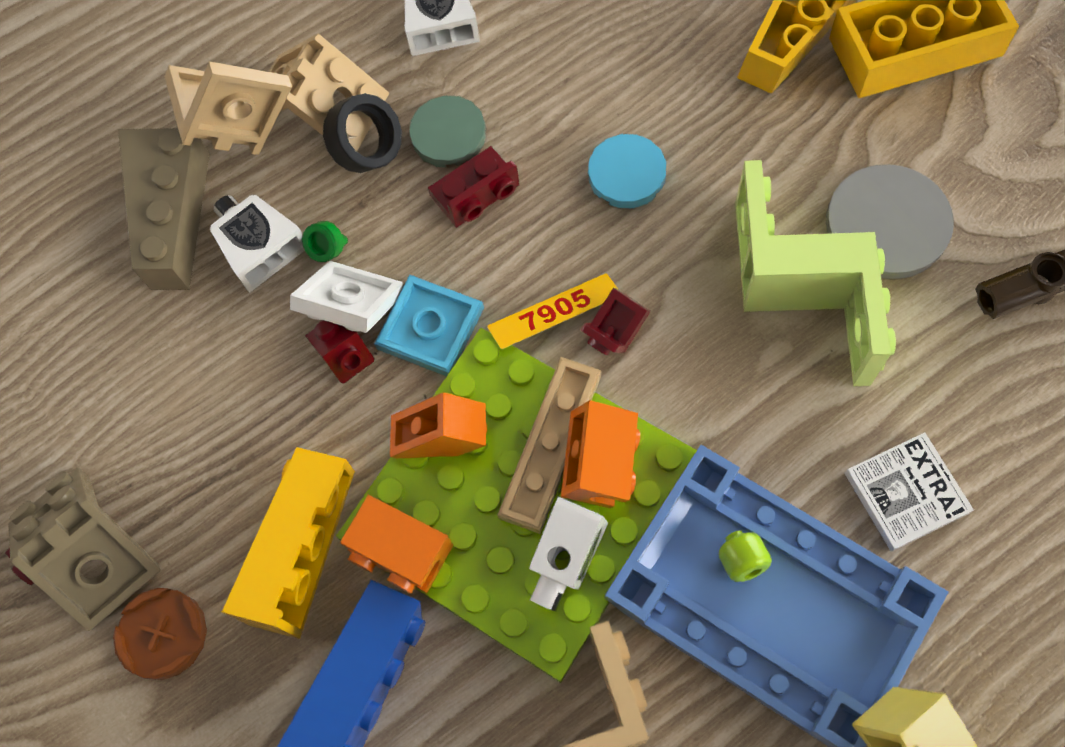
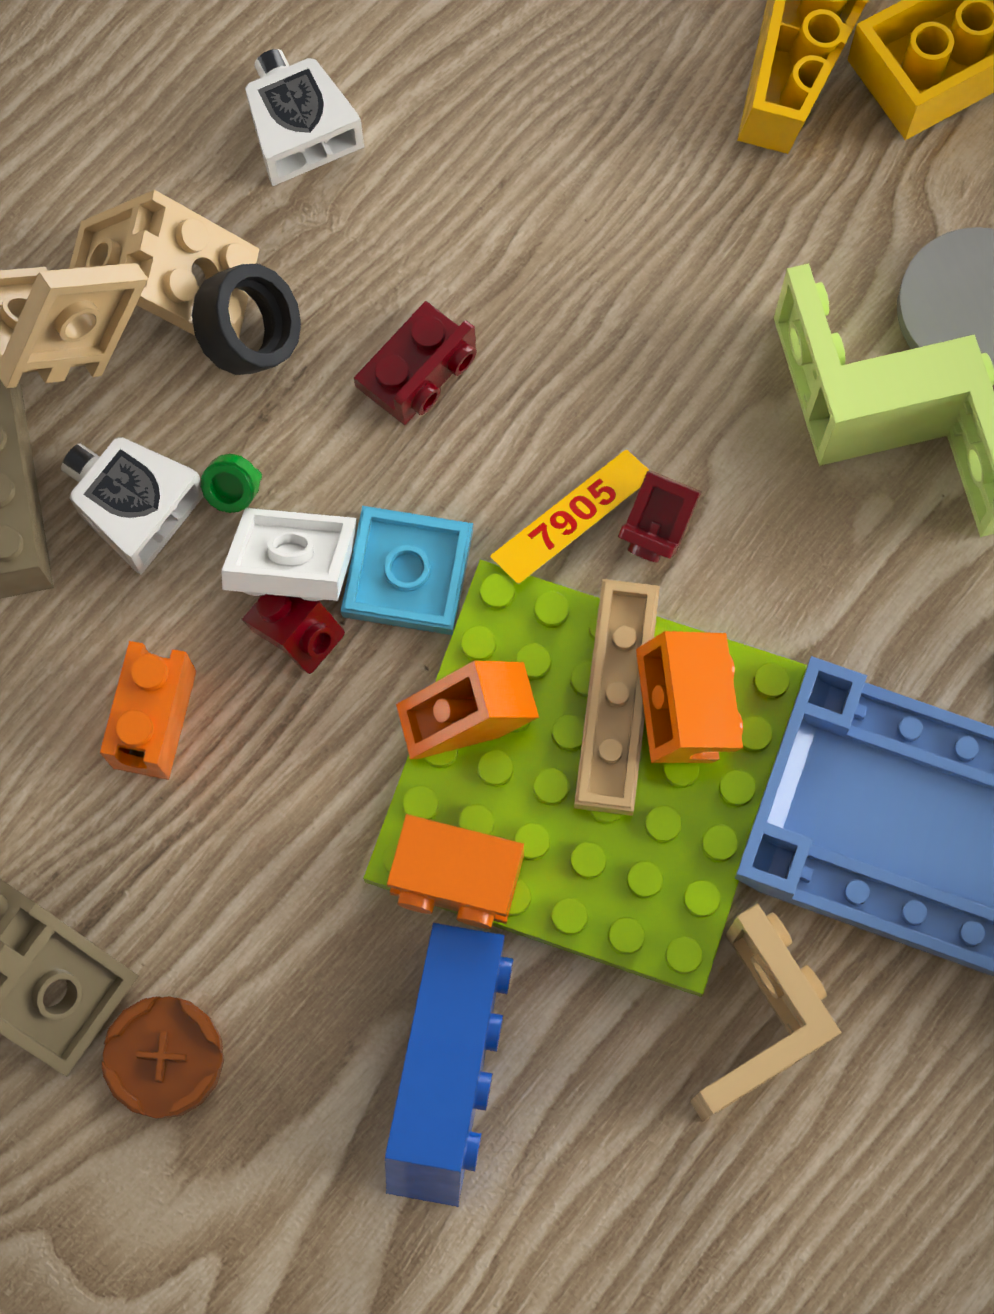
camera: 20 degrees left, 5 degrees up
yellow wedge [222,447,355,639] -> none
sand green tile [409,95,486,167] -> none
white torso [529,497,608,612] -> none
medium azure tile [588,134,666,208] -> none
lime piece [718,530,772,582] -> none
none -> orange brick [100,641,197,780]

